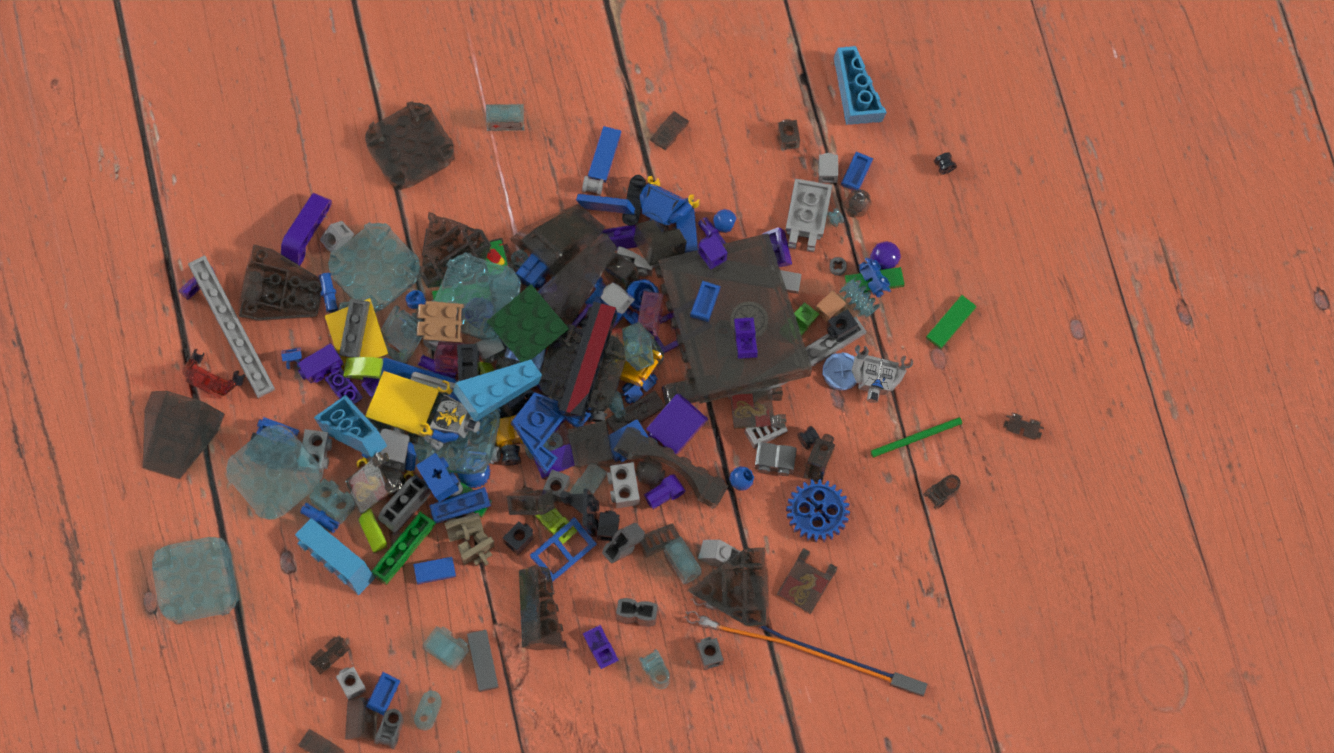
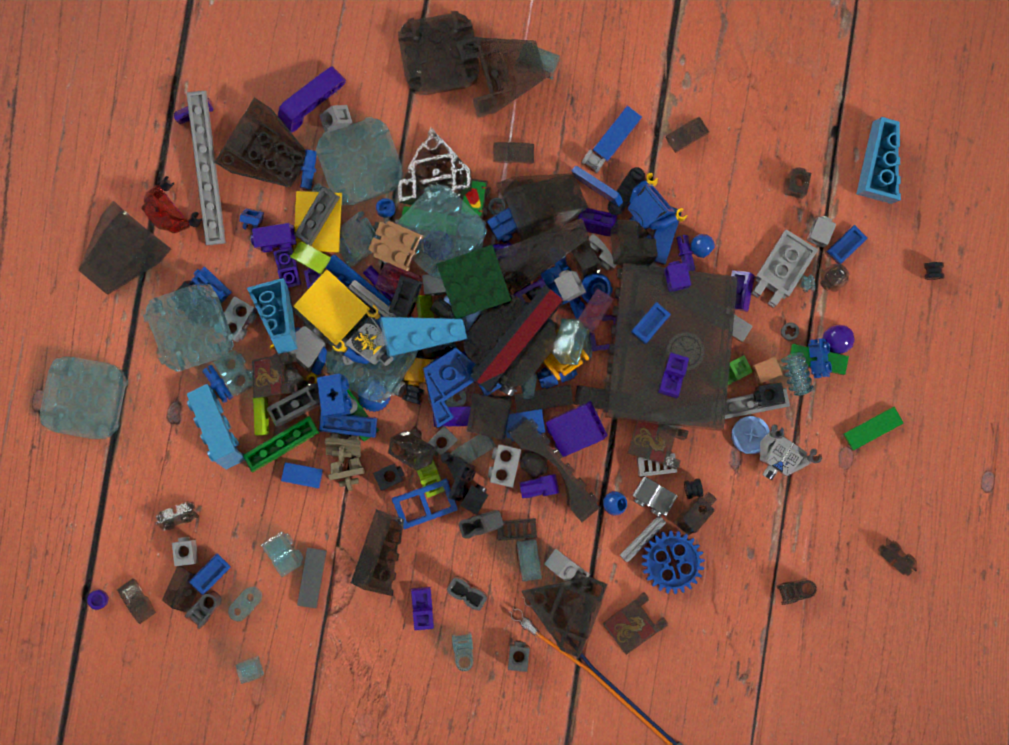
camera: 25 degrees right, 15 degrees up
green piece [870,417,962,458] -> none
none -> clear smoke wedge [456,37,546,119]
none -> clear smoke slope [493,142,534,164]
none -> light grey axle [620,516,666,562]

